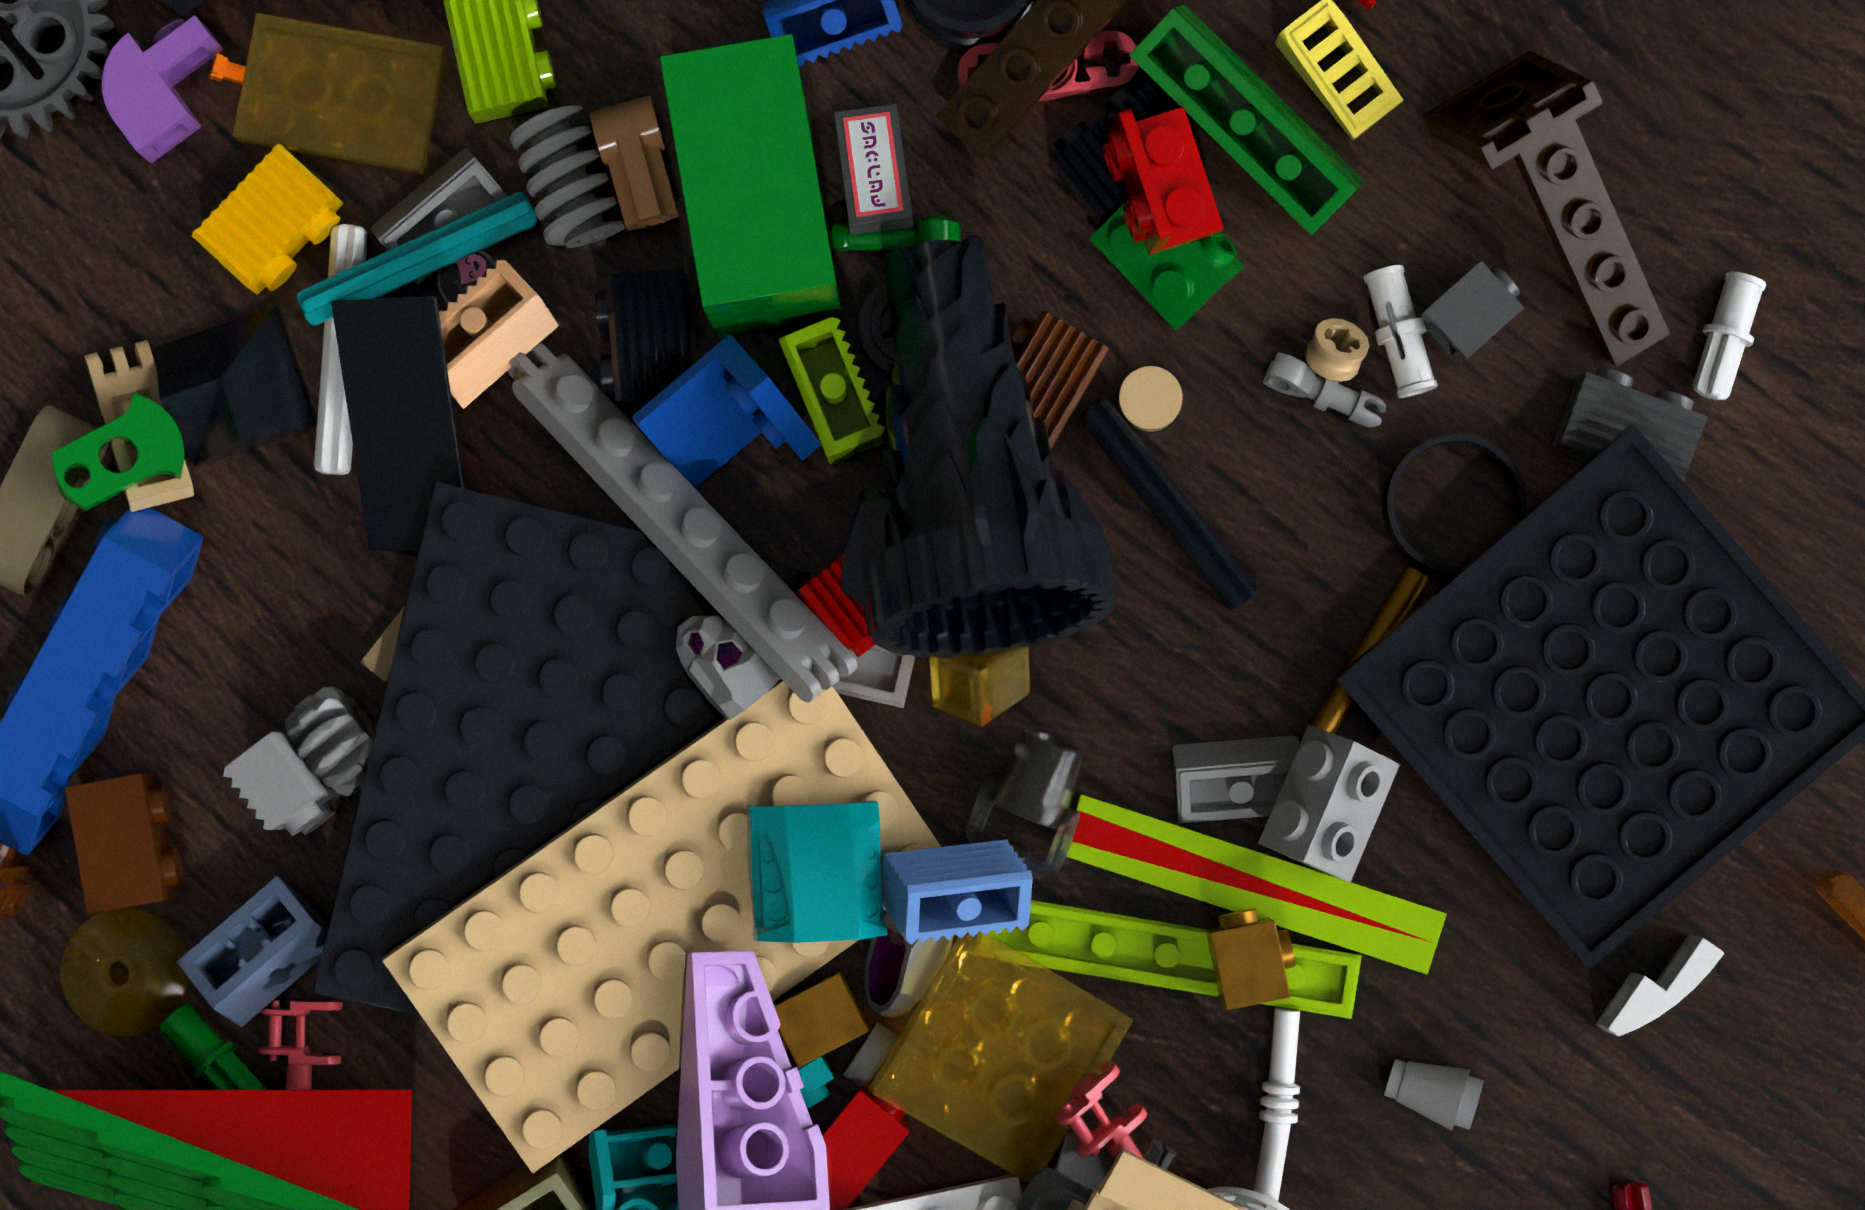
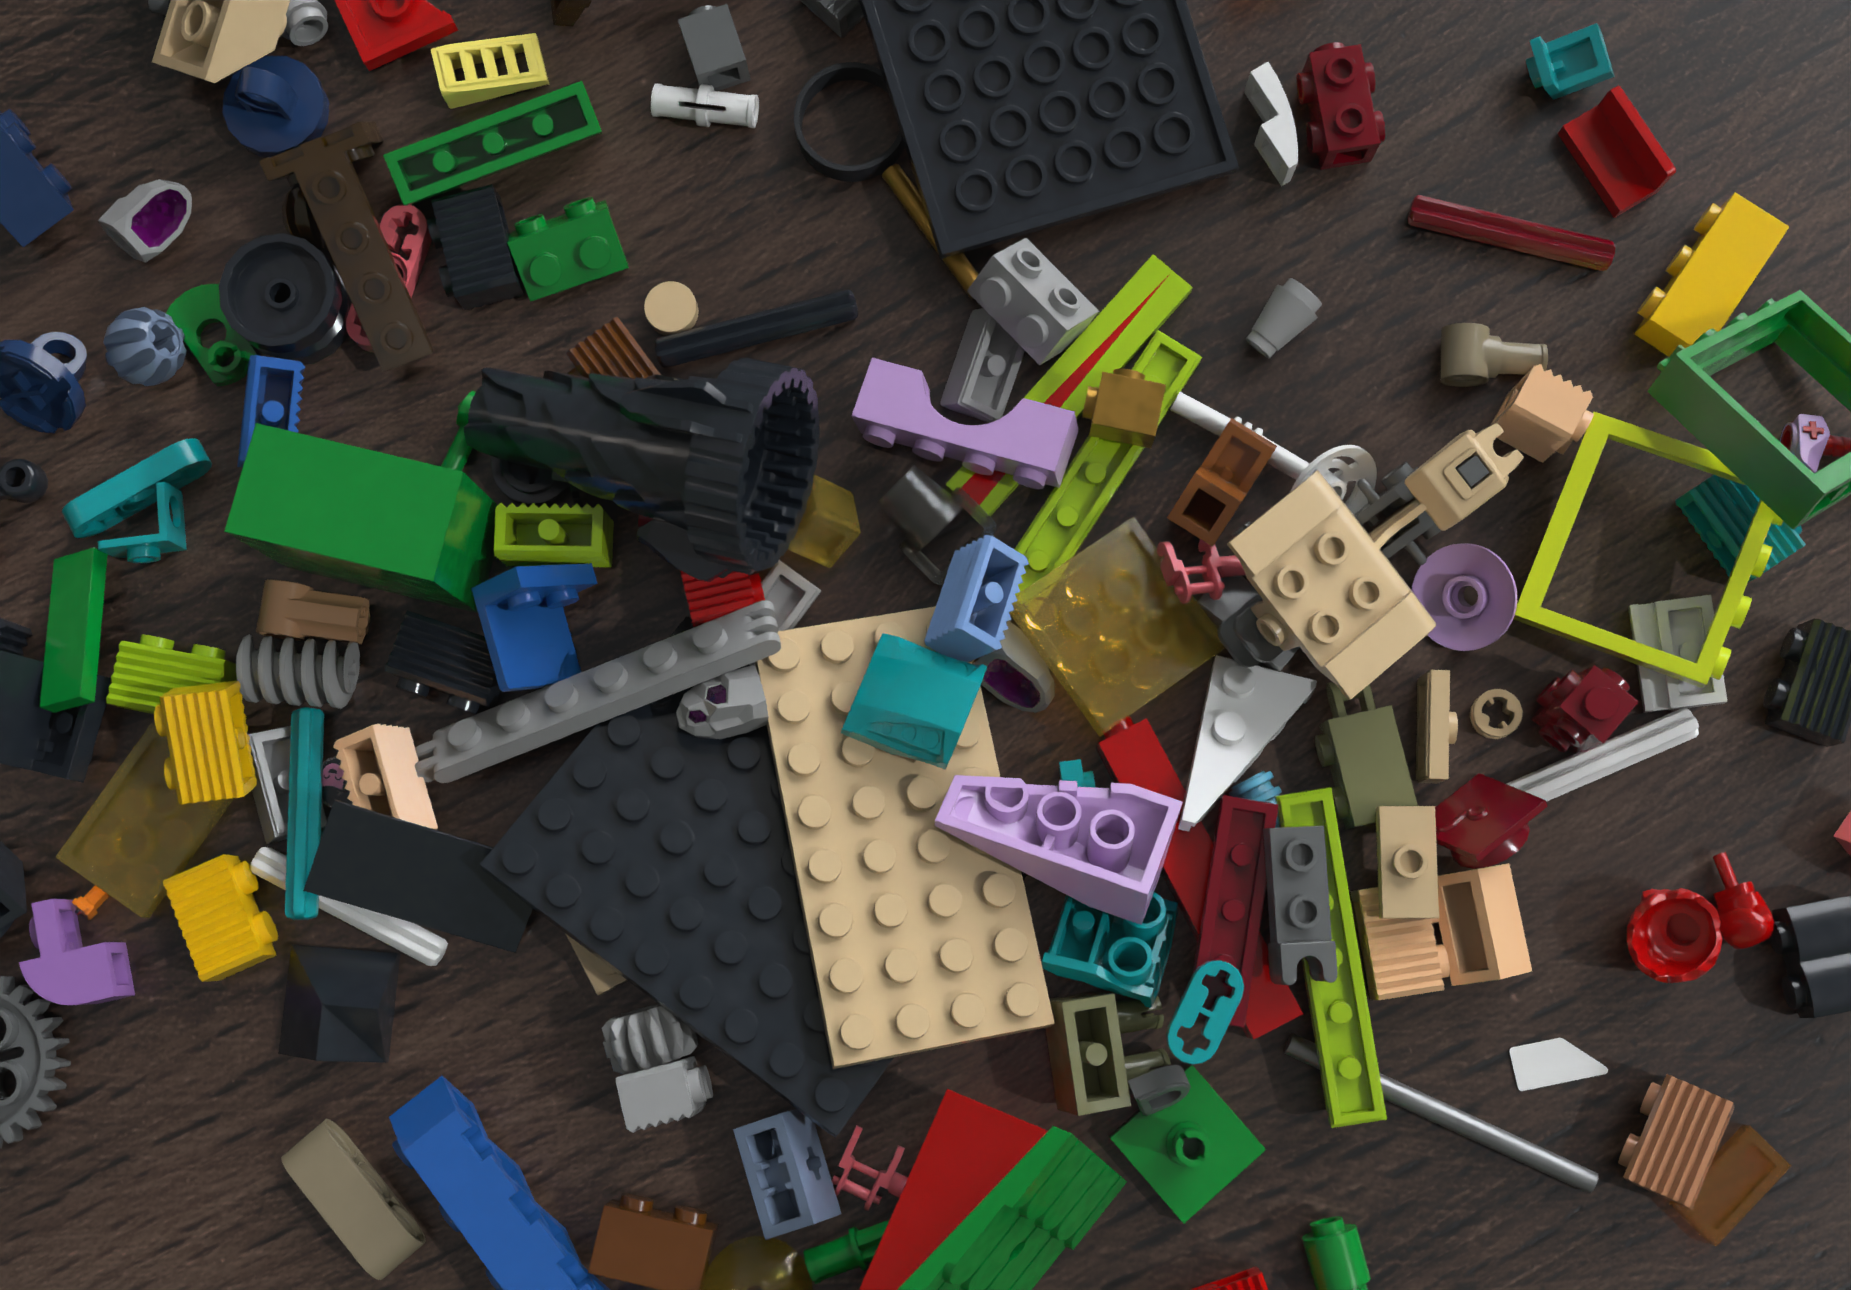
camera: 60 degrees left, 5 degrees down
green piece [52,393,185,511] -> none
tan hinge [84,340,194,512] -> none
pearl gold brick [774,971,869,1068] -> none
tile [834,104,914,235] -> none
dark grey tile [842,1021,897,1087] -> none
red bracket [1102,107,1224,256] -> none
light grey piece [1263,352,1386,428] -> none
tan bush [1305,318,1369,382] -> none
none -> yellow brick [154,681,257,805]
none -> lavender arch [852,358,1079,489]
none -> dark orange brick [1167,418,1277,547]
none -> dark red brick [1296,42,1385,170]

